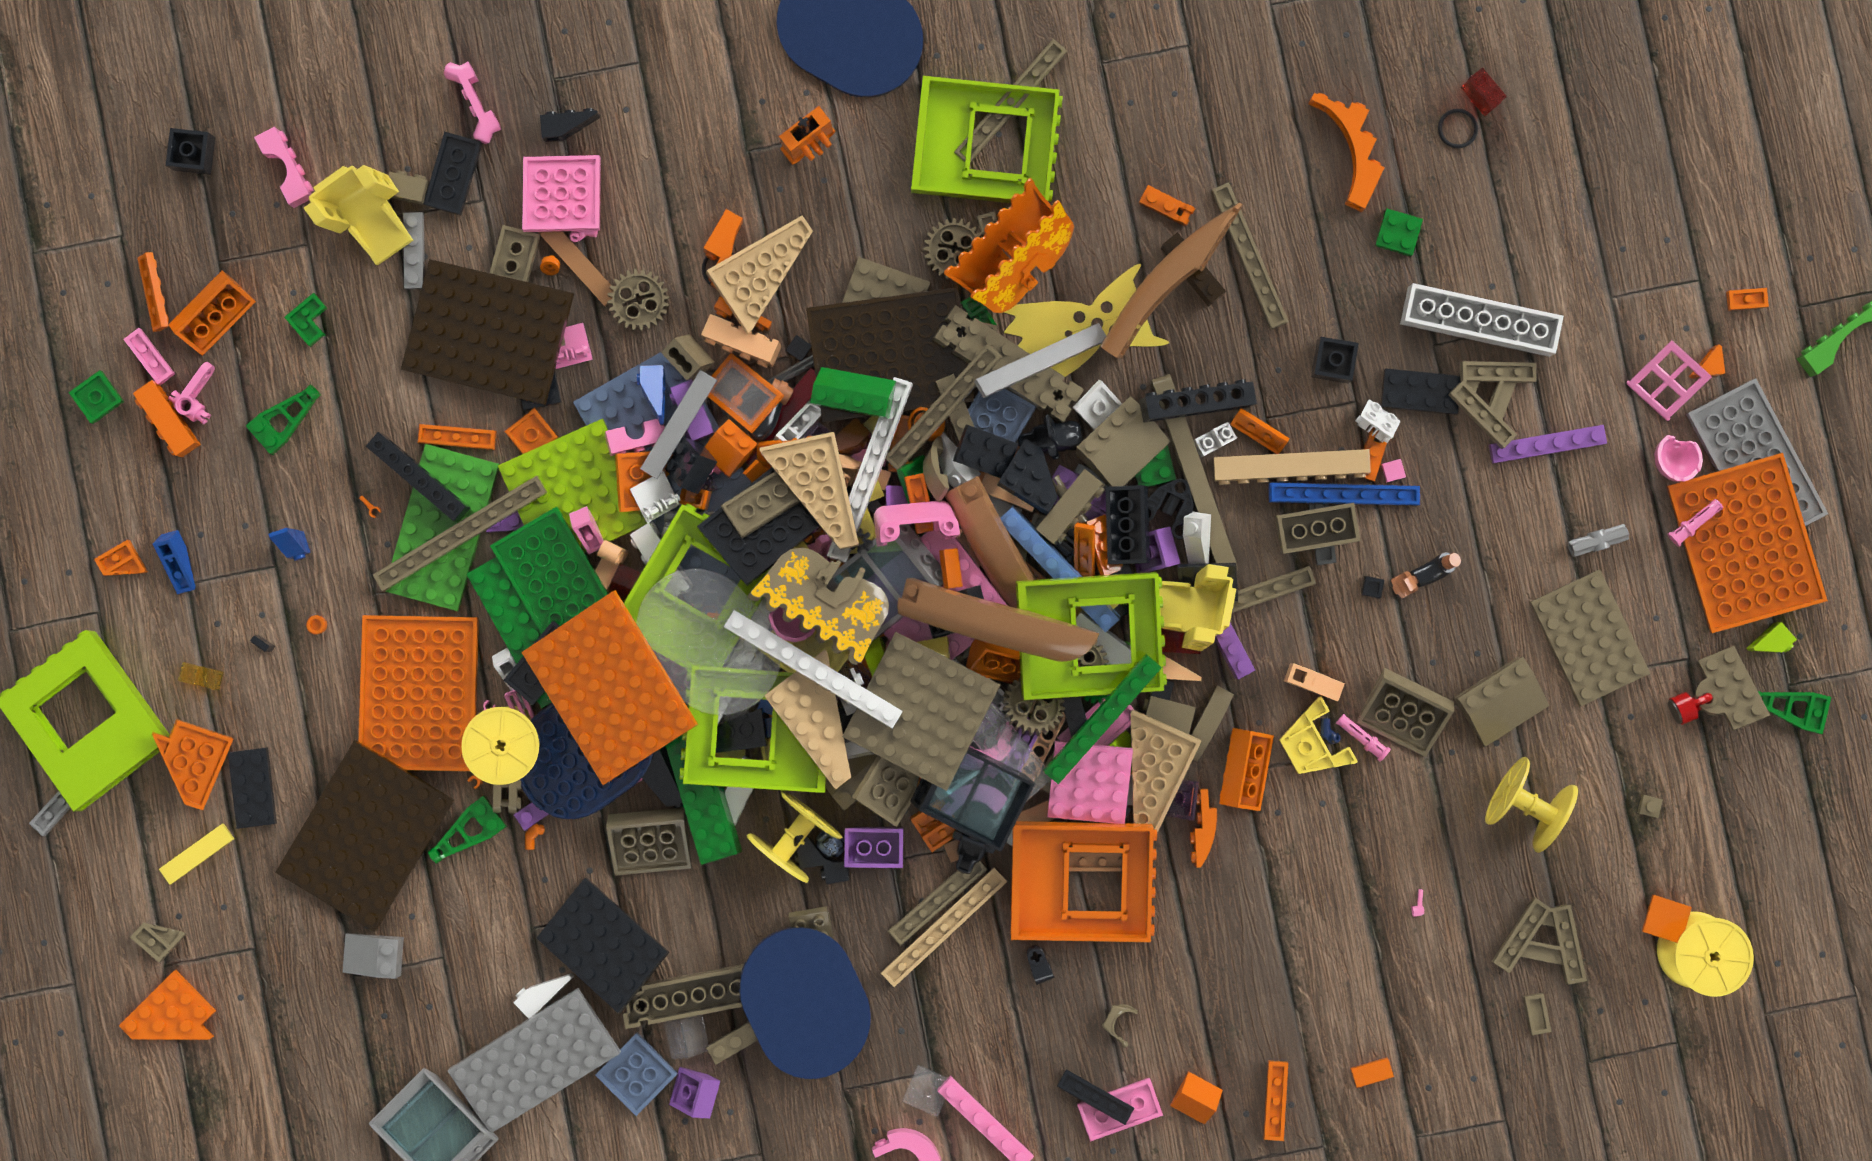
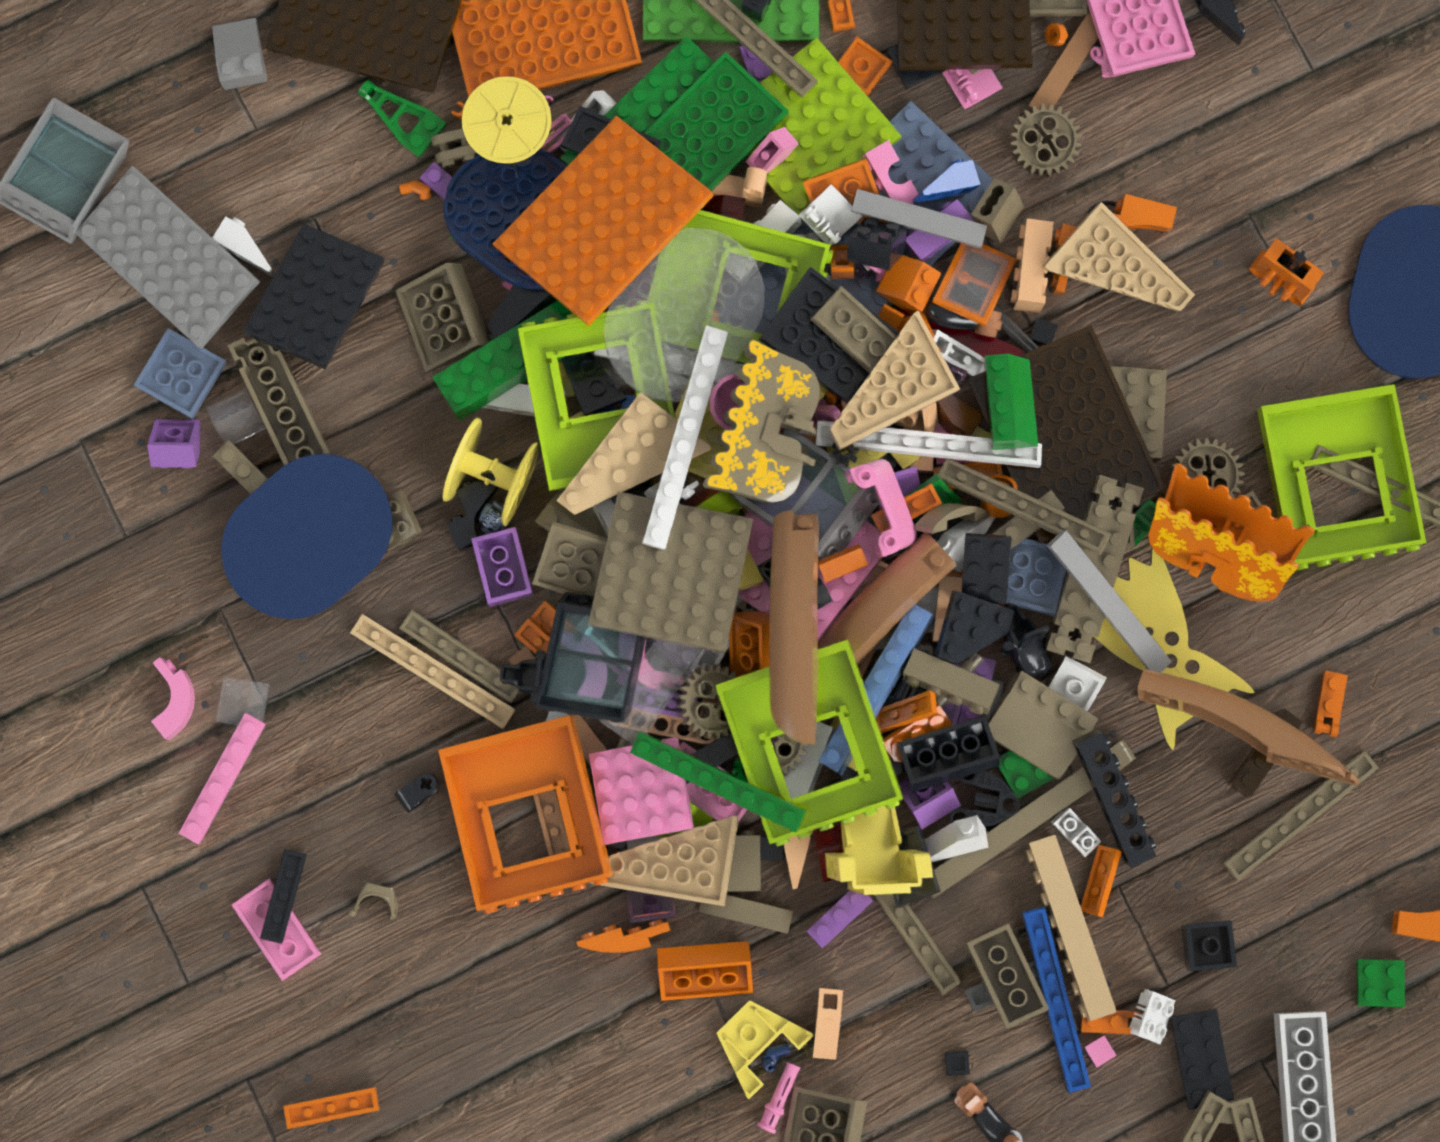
camera: 70 degrees right, 5 degrees down
orange slope [1170,1071,1223,1125] -> none

